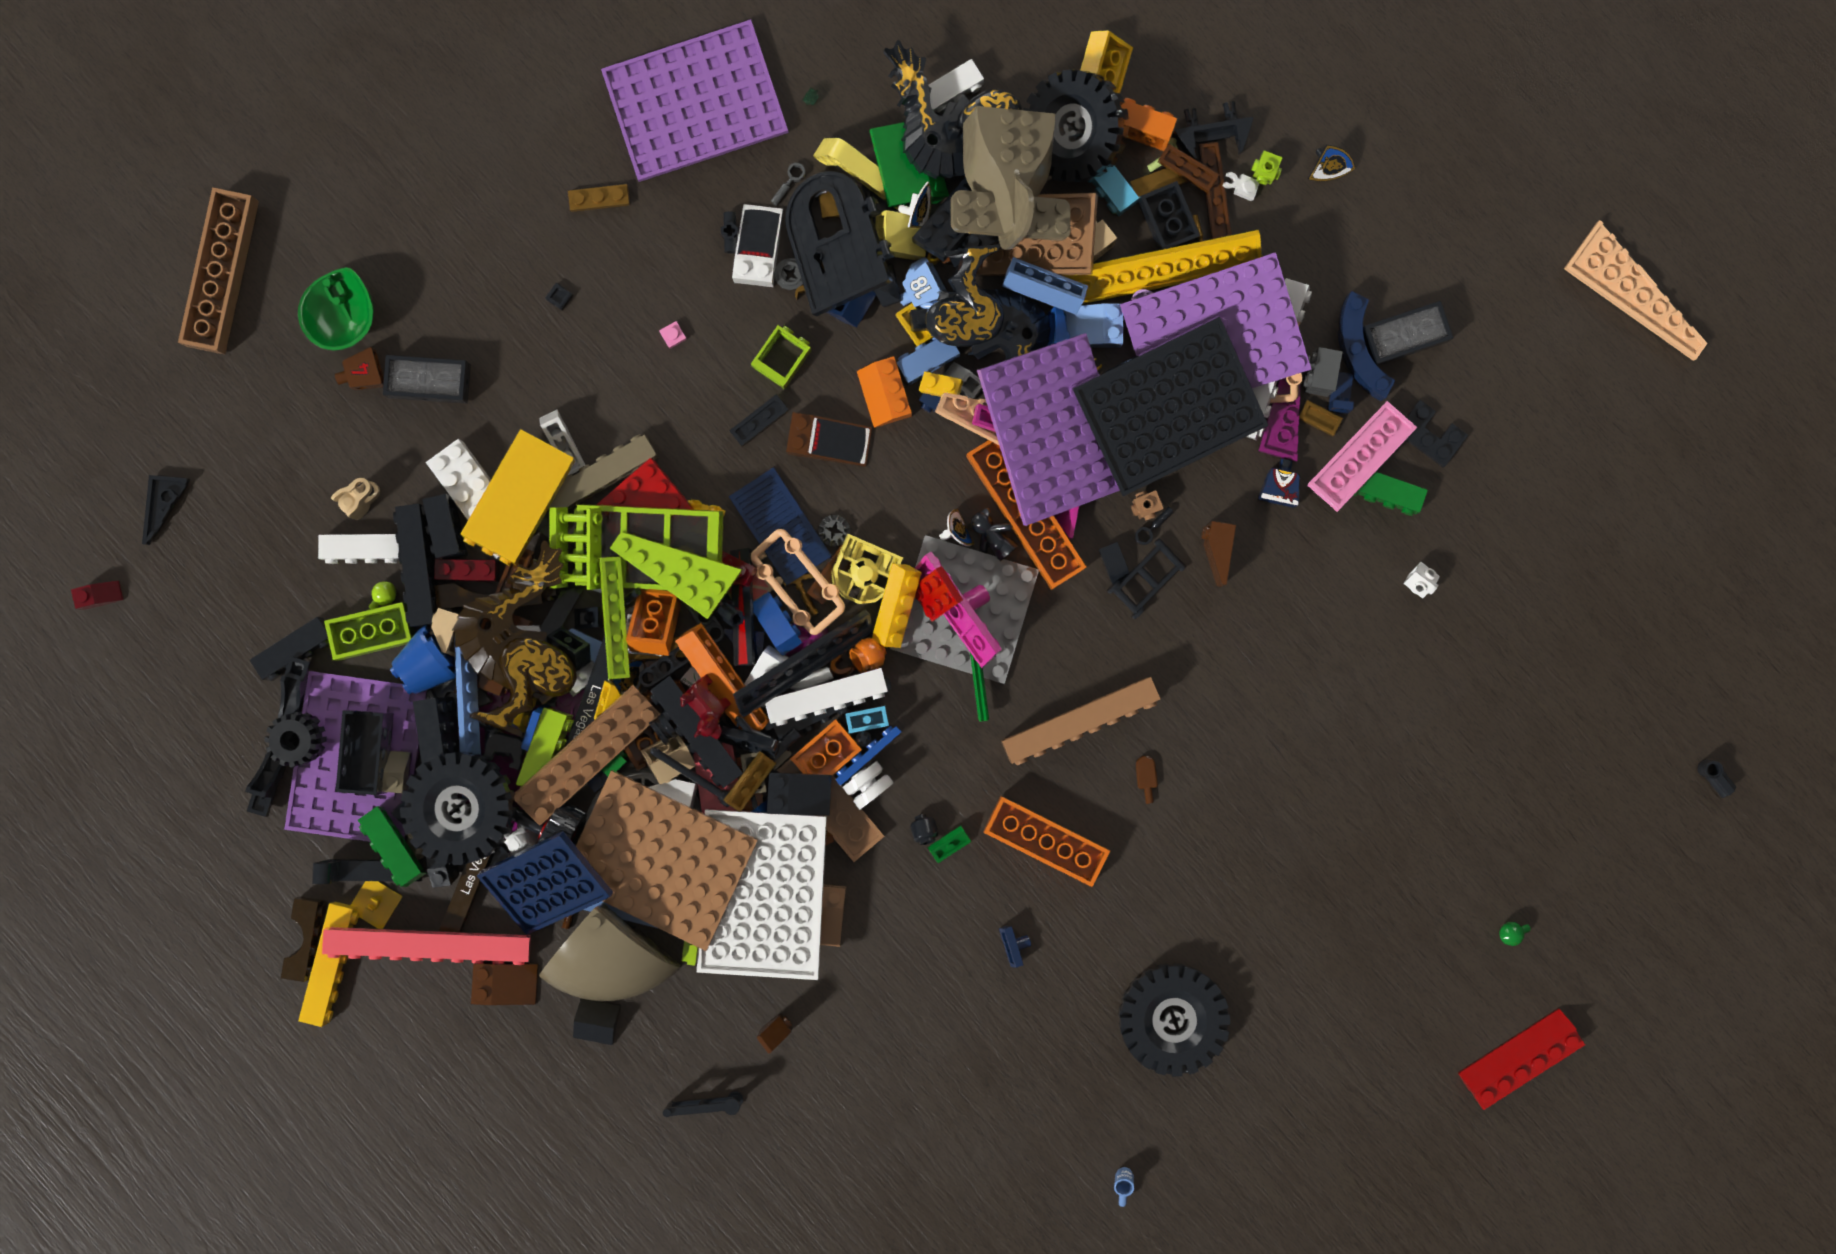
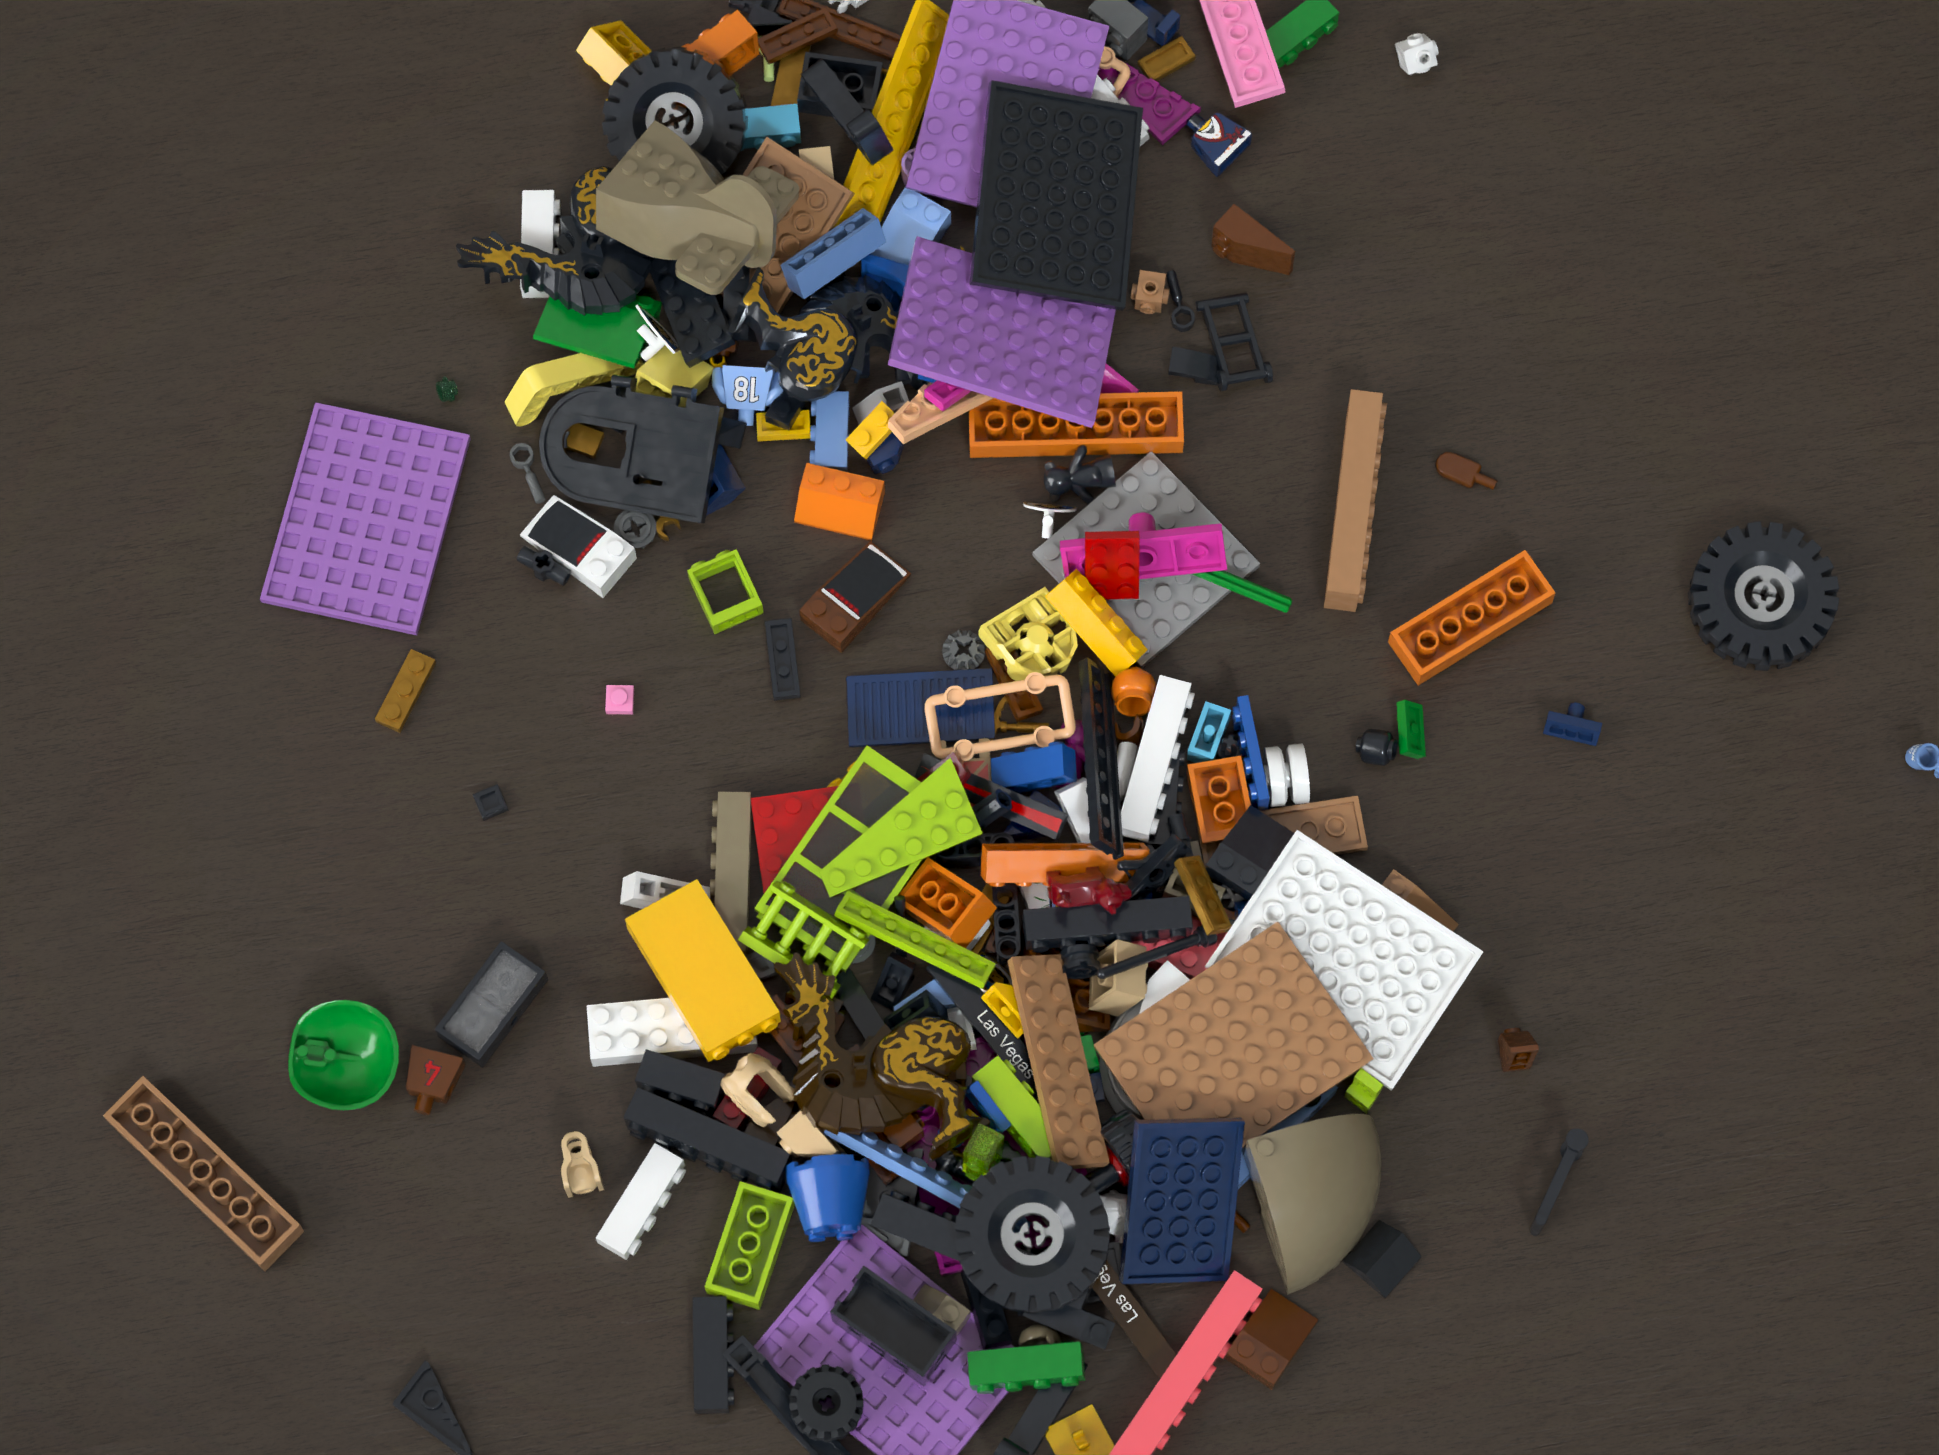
camera: 60 degrees left, 15 degrees down
lime piece [368,581,396,609] -> none
green piece [1499,922,1531,946] -> none
none -> tan piece [720,1053,795,1127]
none -> black beam [801,58,893,166]
none -> clear neon green brick [962,1123,1004,1181]

